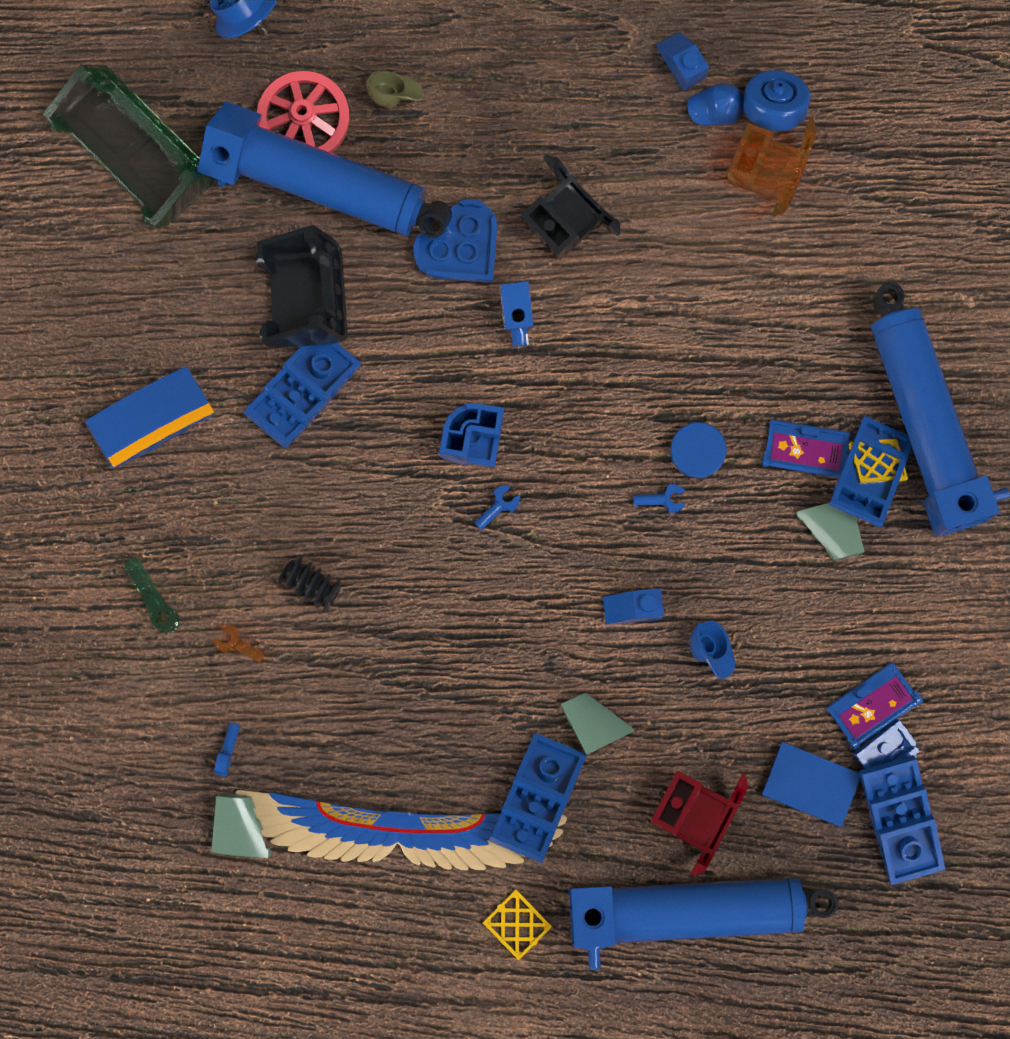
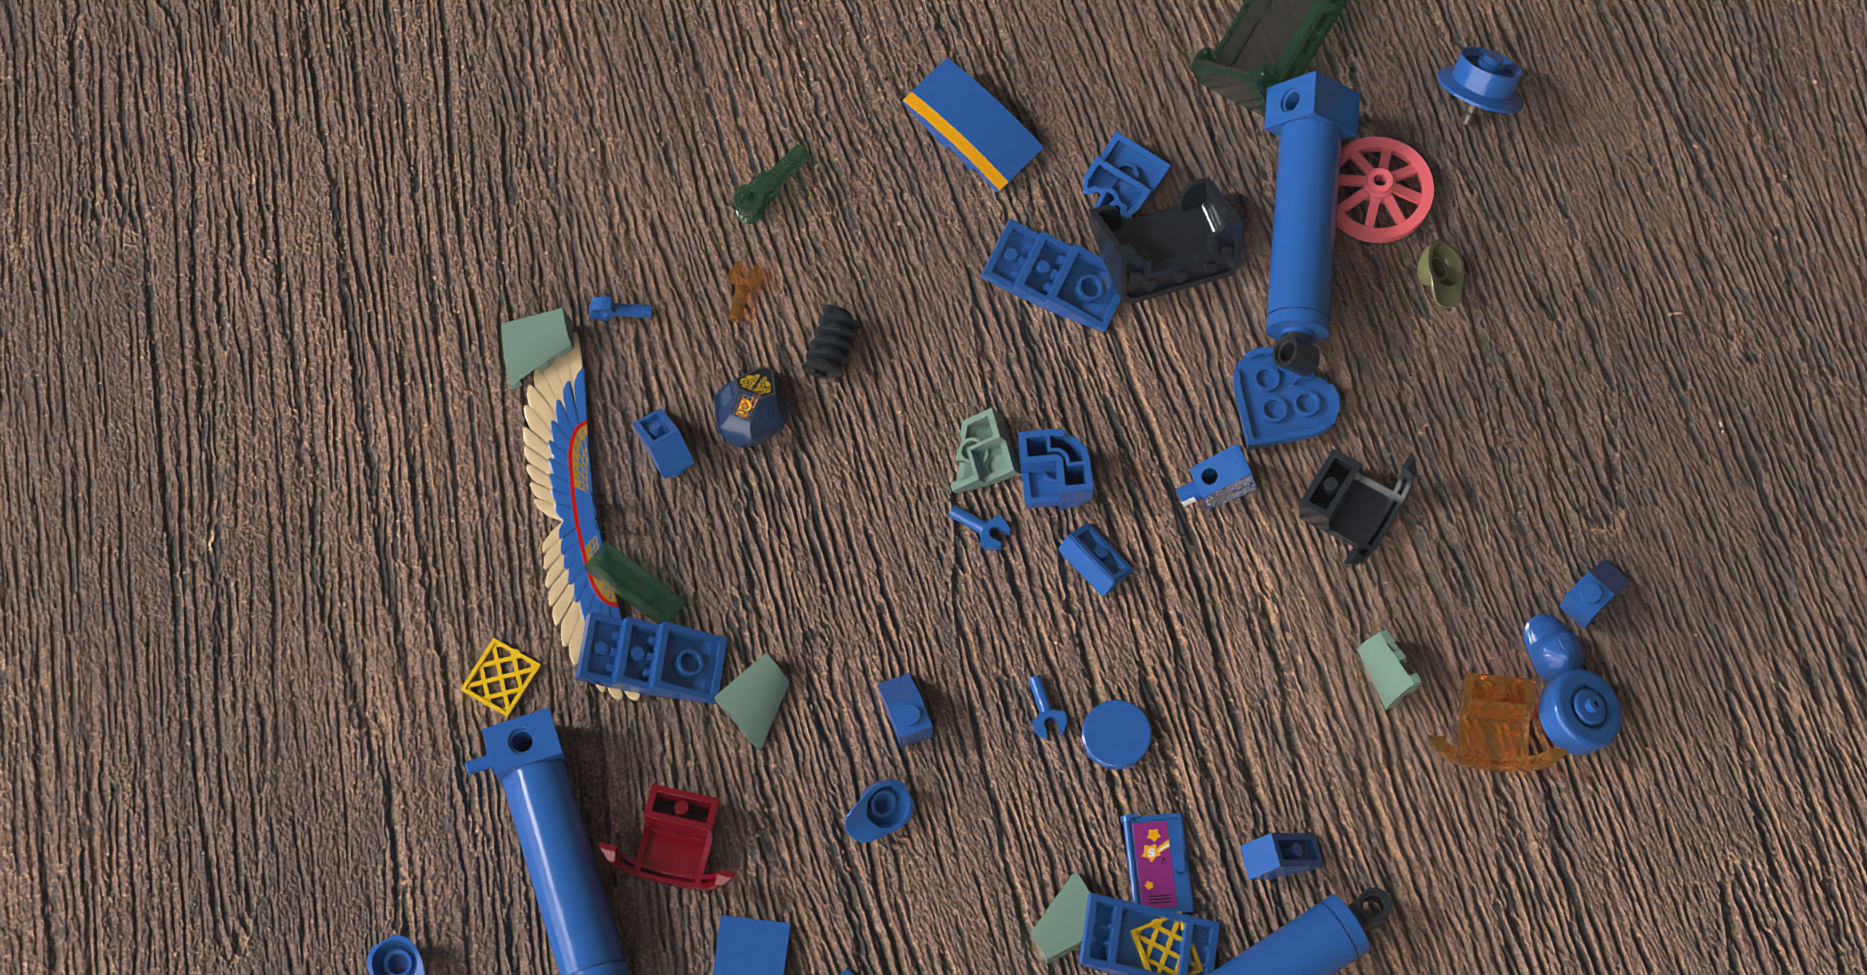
camera: 80 degrees right, 10 degrees down
none -> clear green tile [584,541,686,625]
none -> blue slope [632,408,695,479]
none -> dark blue helmet [714,366,788,448]
none -> sand green slope [951,408,1019,494]
none -> blue slope [1059,522,1134,596]
none -> blue plate [1083,131,1172,221]
none -> blue slope [1240,833,1324,880]
none -> sand green slope [1357,629,1422,710]

